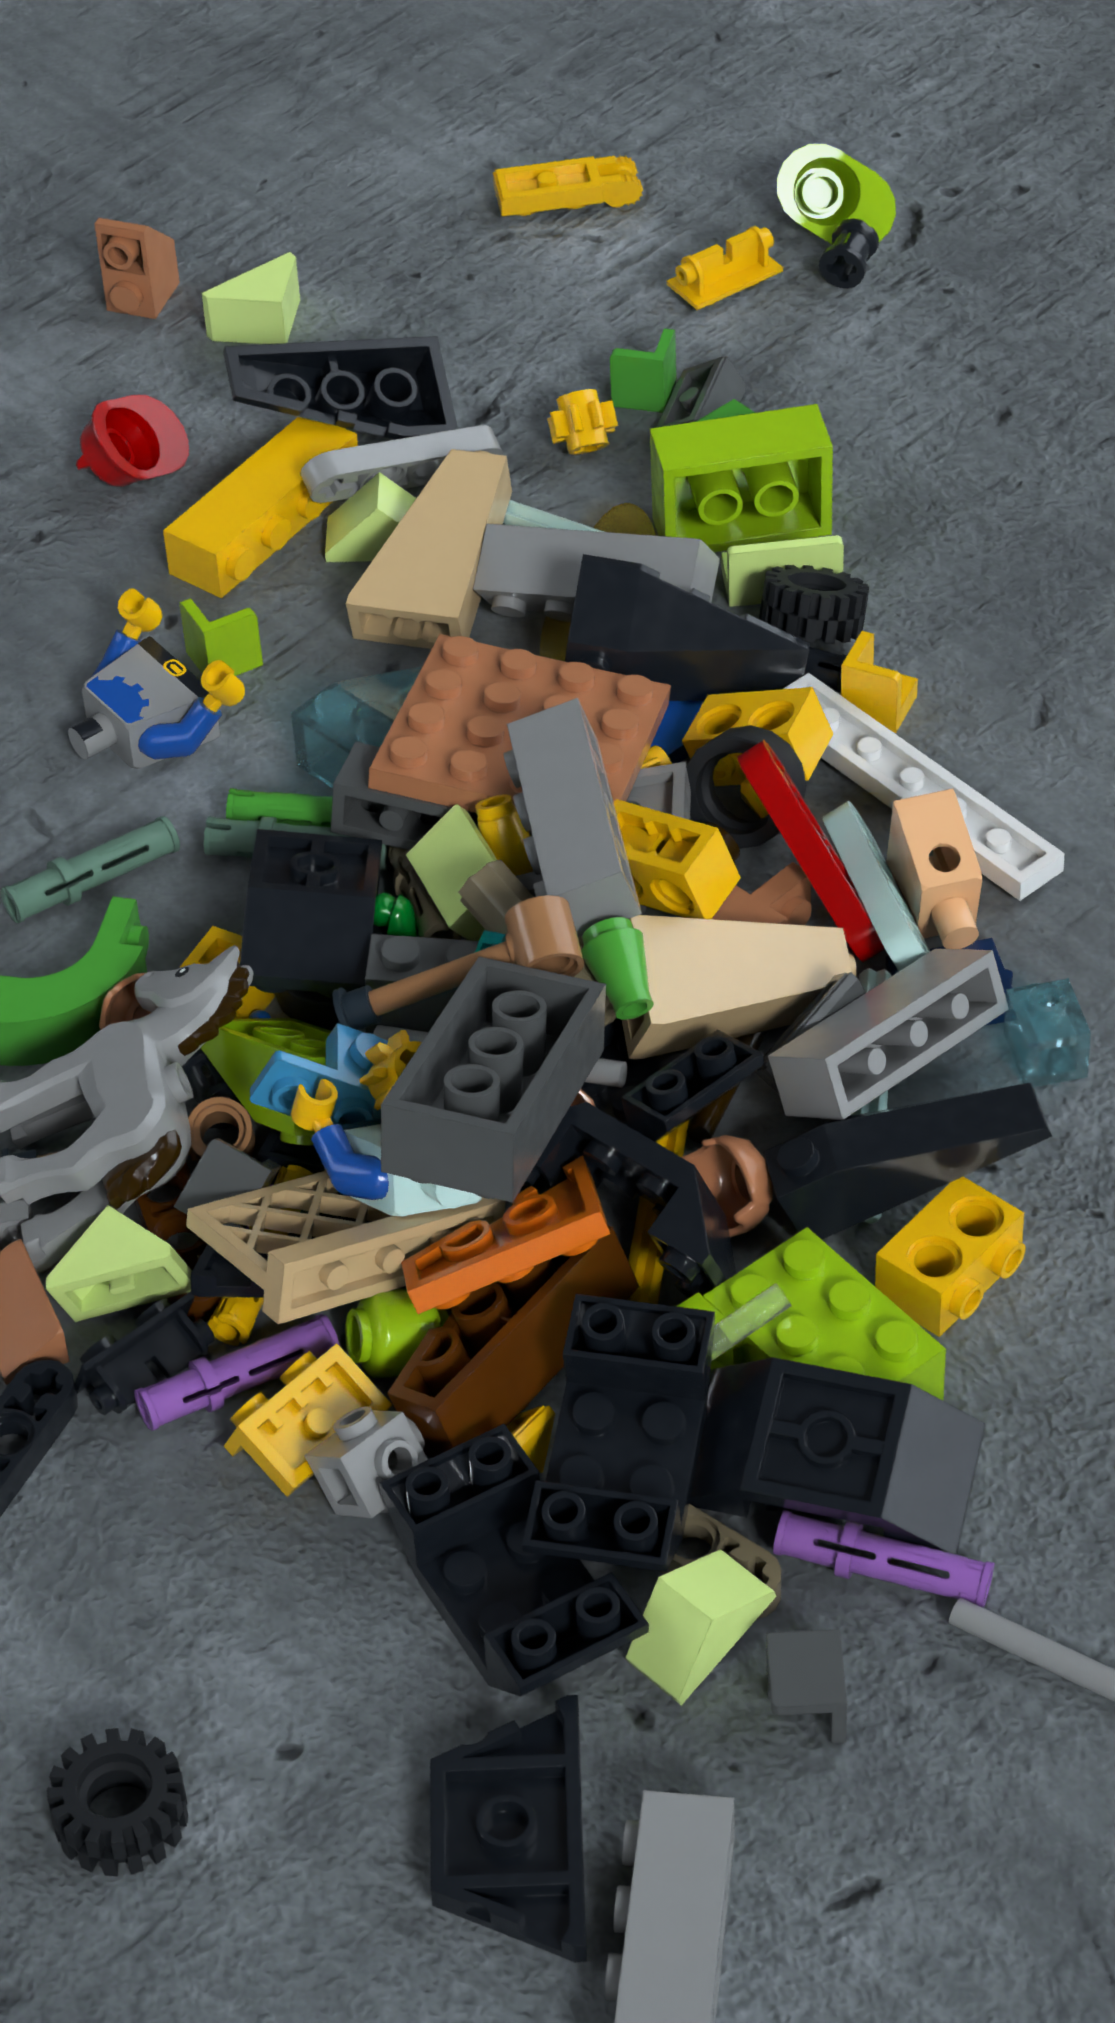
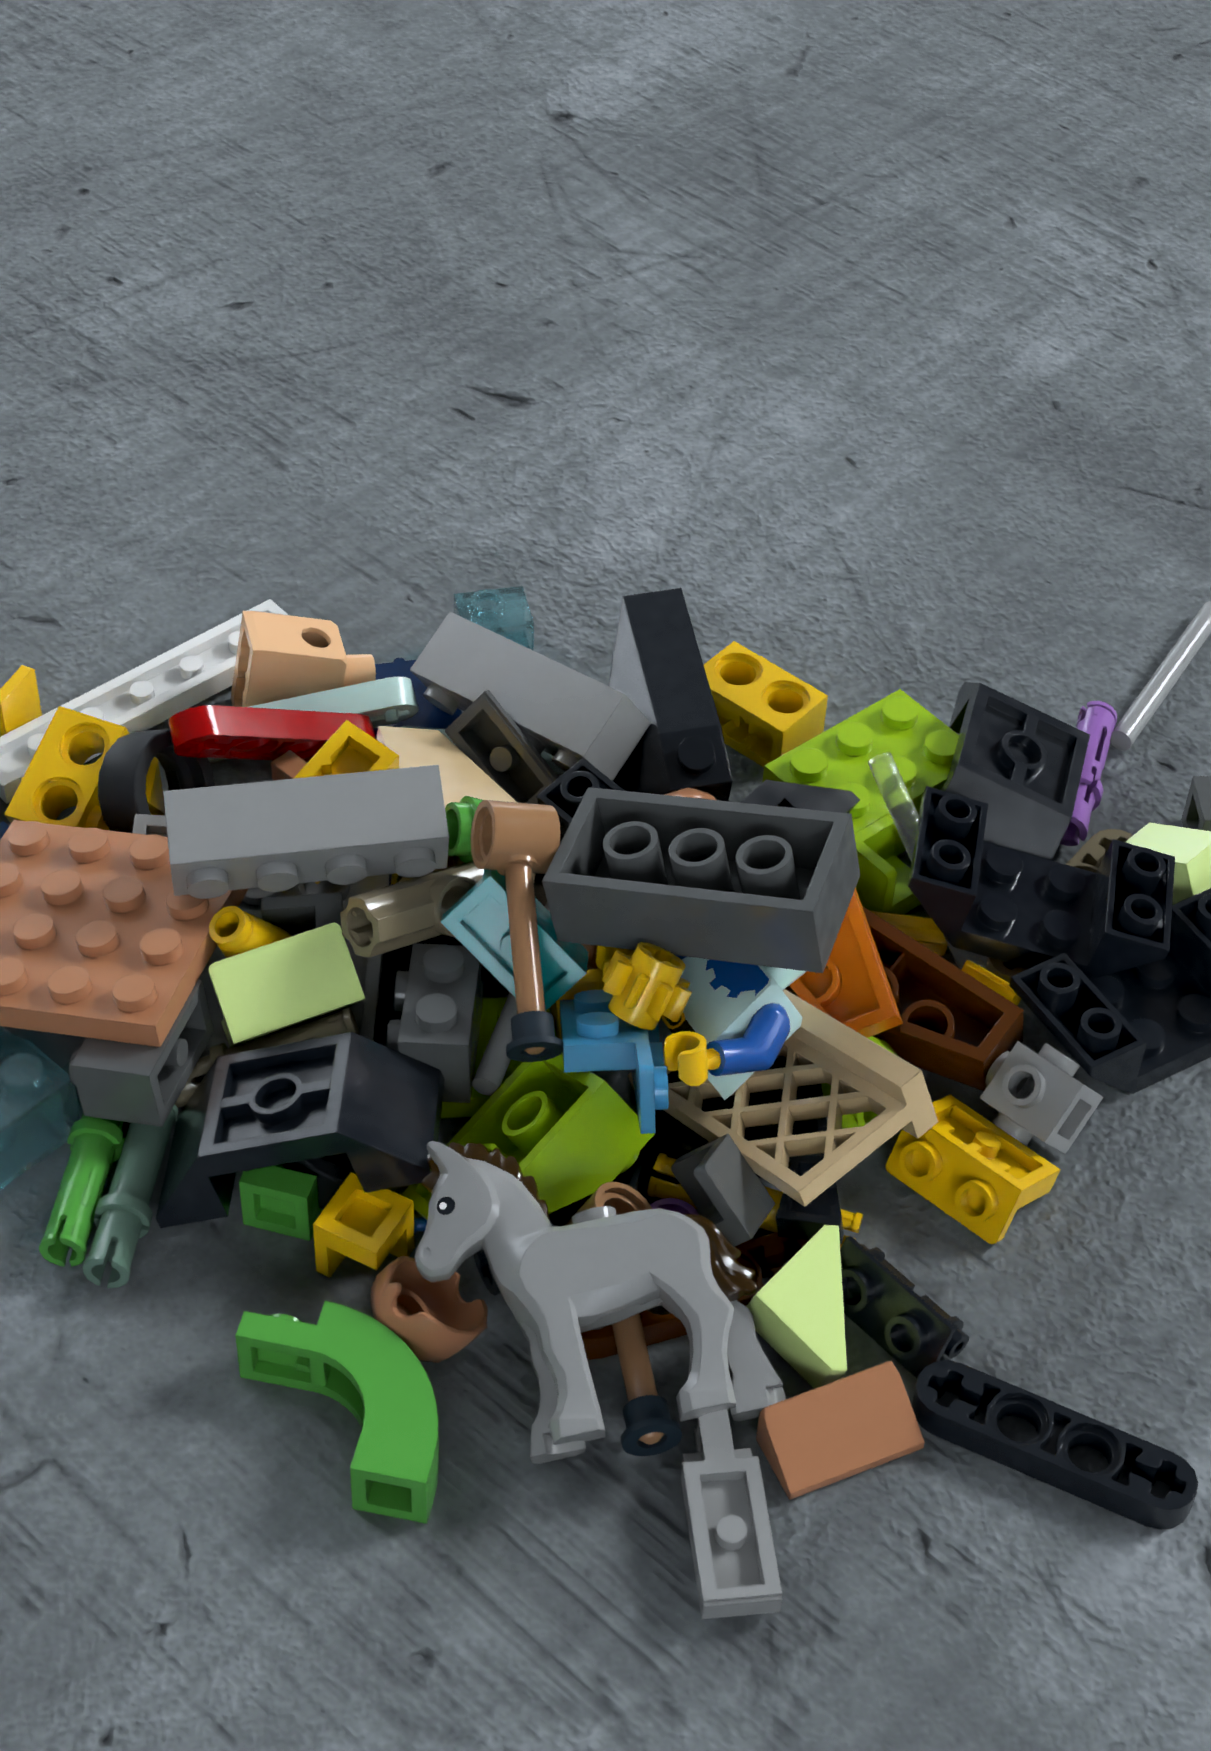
camera: 95 degrees left, 0 degrees up
sand green pin [1,816,180,924] -> none
medium lavender pin [134,1314,339,1431] -> none

